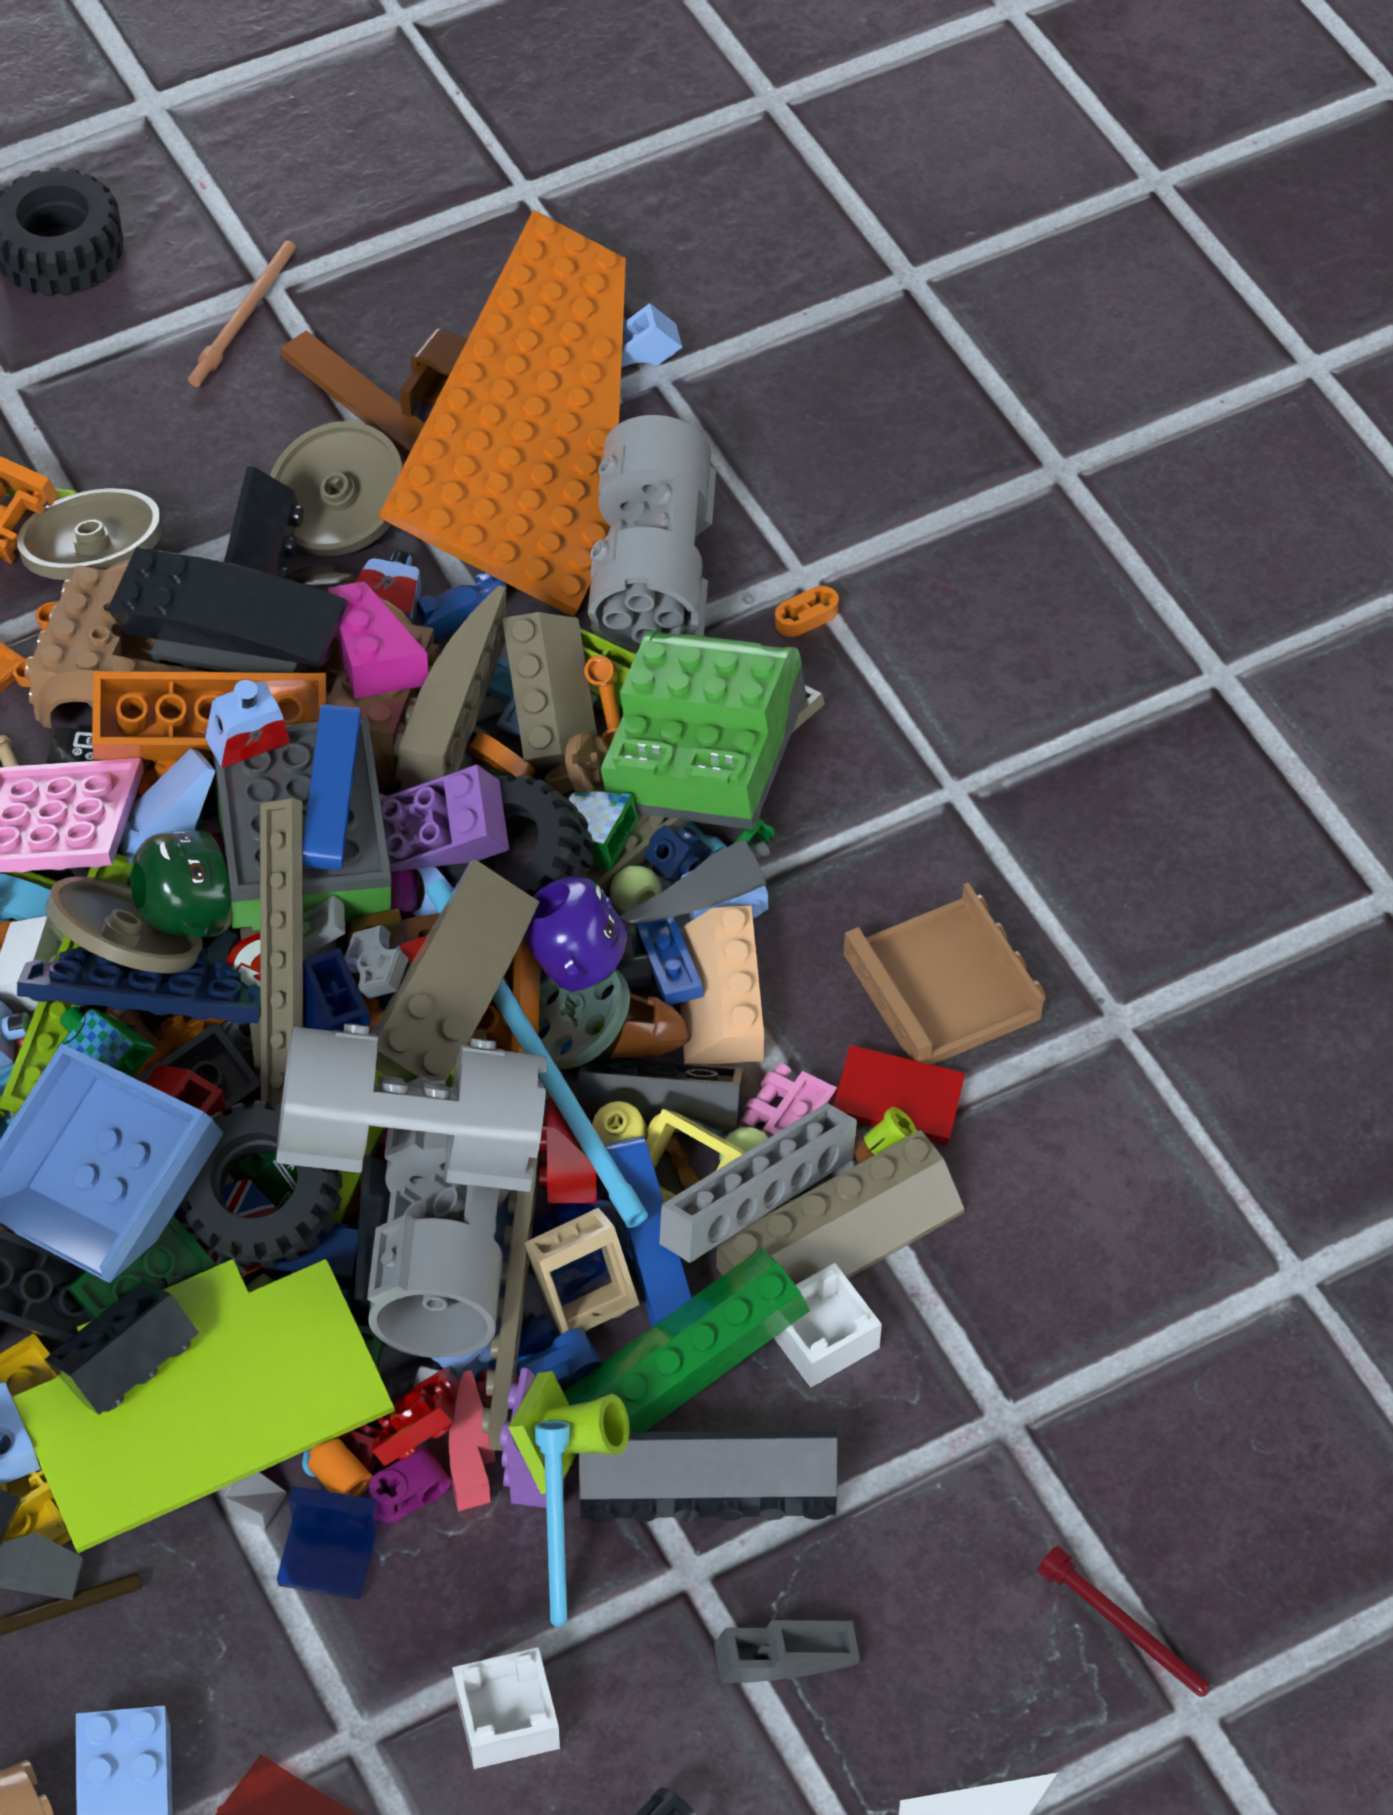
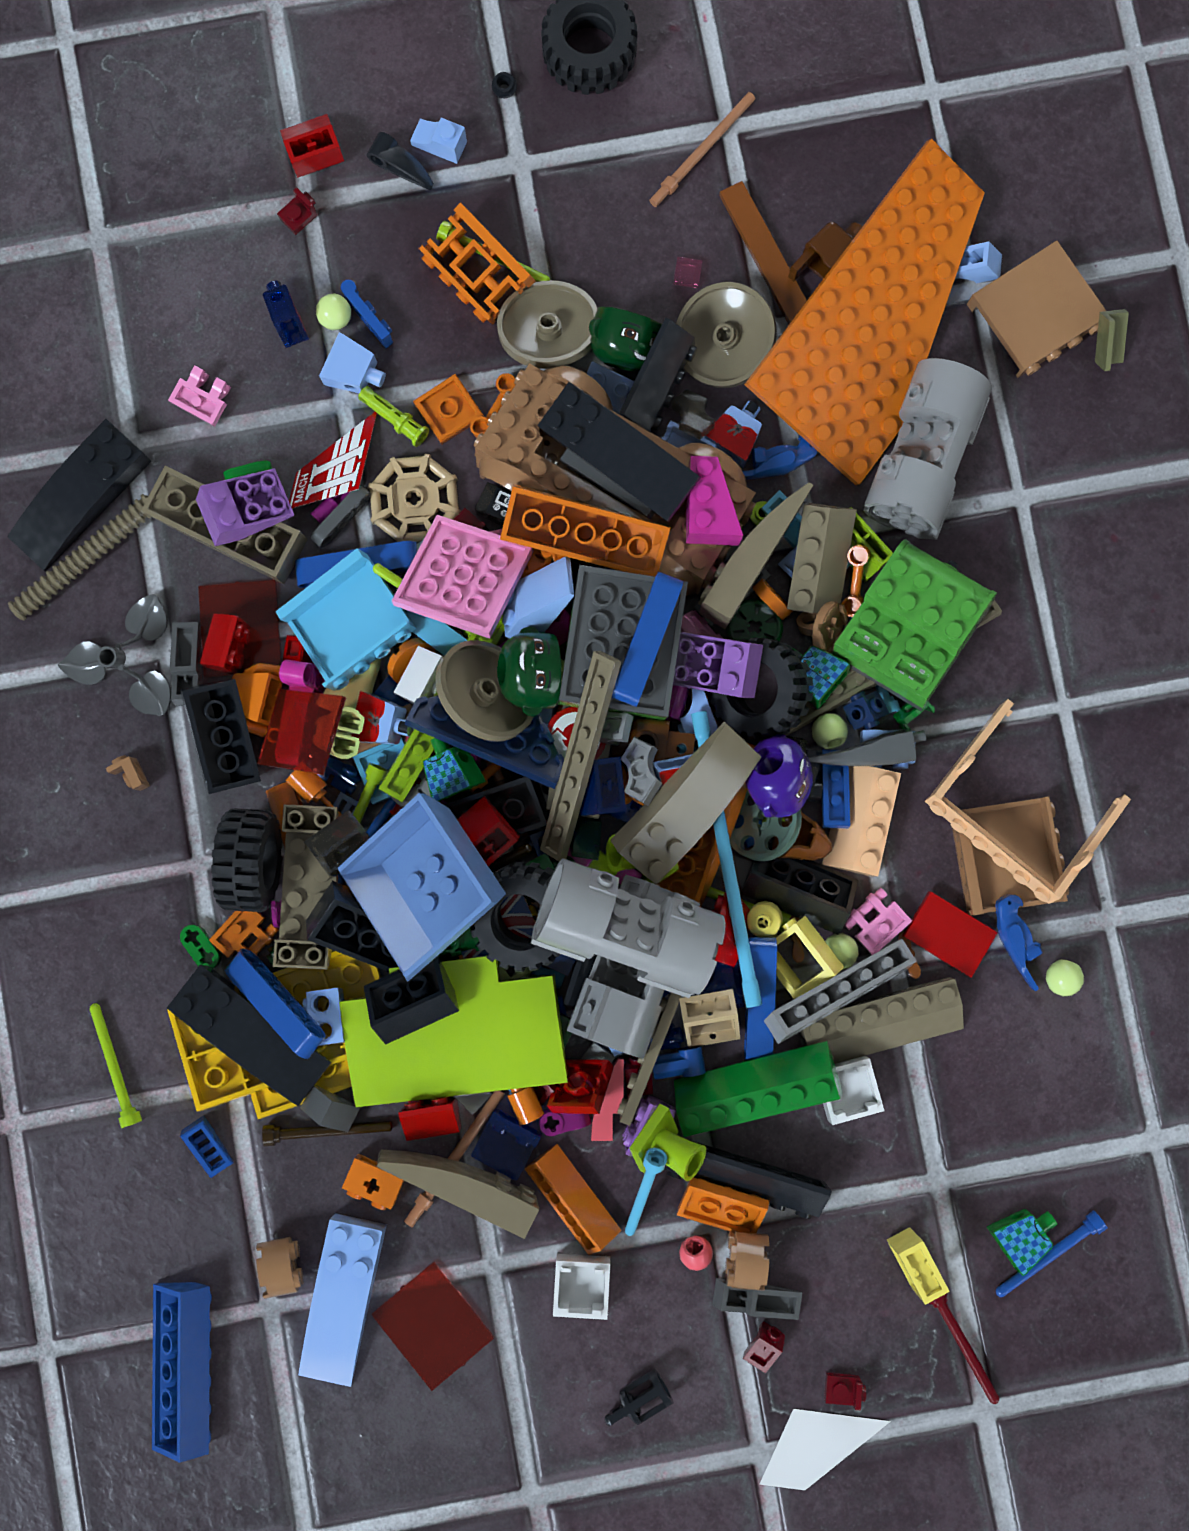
camera: 20 degrees right, 30 degrees up
light blue torso [206,680,290,768] -> none
orange beam [775,586,839,637] -> none
lime bush [864,1107,917,1155] -> none
none -> orange brick [342,1154,404,1210]
none -> dark tan slope [377,1149,539,1239]
none -> red slope [398,1096,462,1141]
none -> nougat bar [404,1090,505,1227]
none -> orange brick [525,1144,622,1255]
none -> dark green piece [589,307,662,371]
none -> clear pink tile [673,257,703,288]
none -> orange plate [677,1178,769,1233]
none -> coral piece [679,1235,713,1271]
none -> medium nougat brick [725,1231,769,1291]
none -> dark red bracket [743,1321,785,1373]
none -> dark red bracket [824,1373,866,1411]
none -> light yellow window [887,1227,950,1305]
none -> light nougat piece [925,699,1131,904]
none -> medium nougat panel [967,241,1106,378]
none -> torso [987,1209,1058,1276]
none -> blue animal [995,894,1043,991]
none -> blue piece [996,1210,1108,1297]
none -> yellowish green piece [1046,960,1084,996]
none -> olive panel [1095,309,1129,371]

